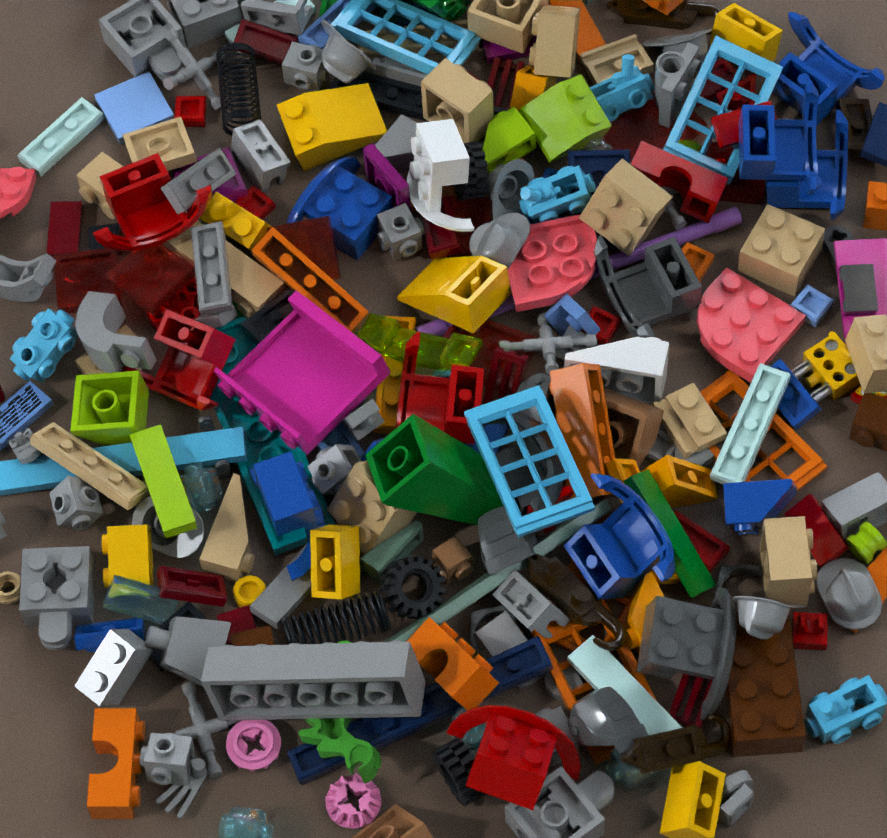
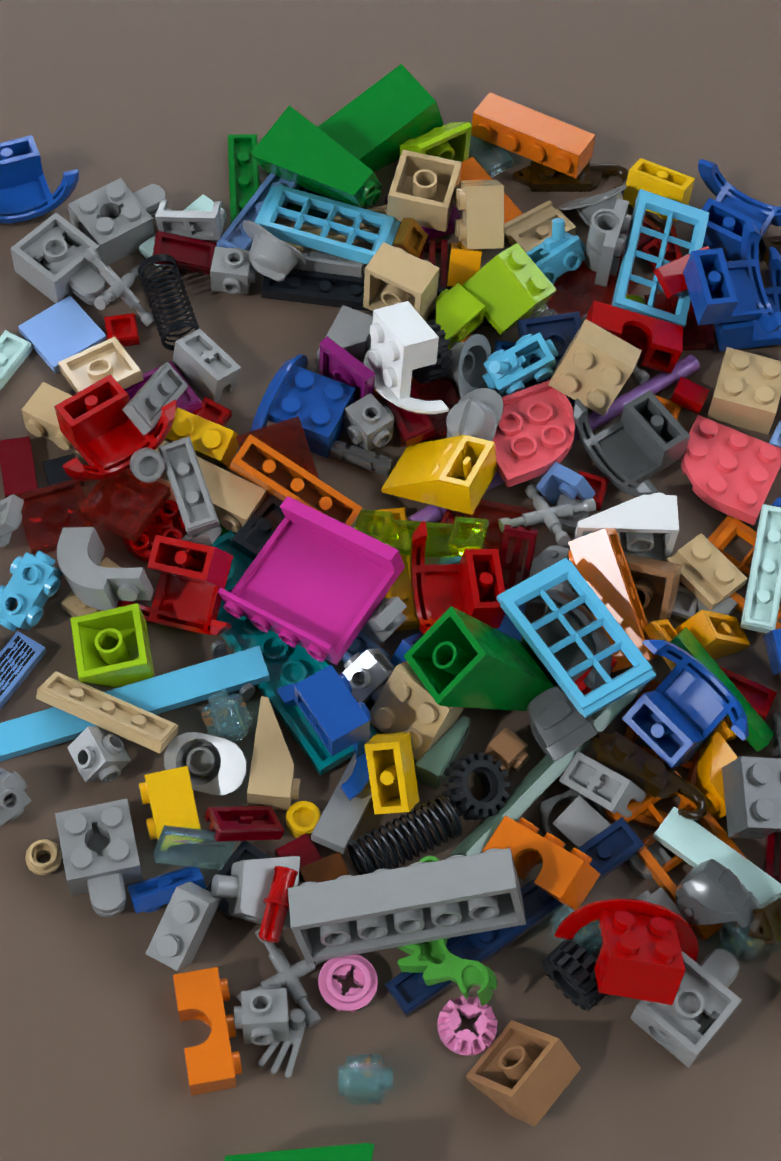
camera: 20 degrees left, 0 degrees up
light grey piece [8,428,42,464] -> none
lime tile [129,424,197,539] -> none
yellow slope [276,83,387,171] -> none
none -> light grey tile [130,447,165,482]
none -> red axle [259,866,298,943]
none -> dark grey axle [330,440,393,476]
none -> pearl gold plate [393,218,428,258]
none -> red tile [670,376,710,414]

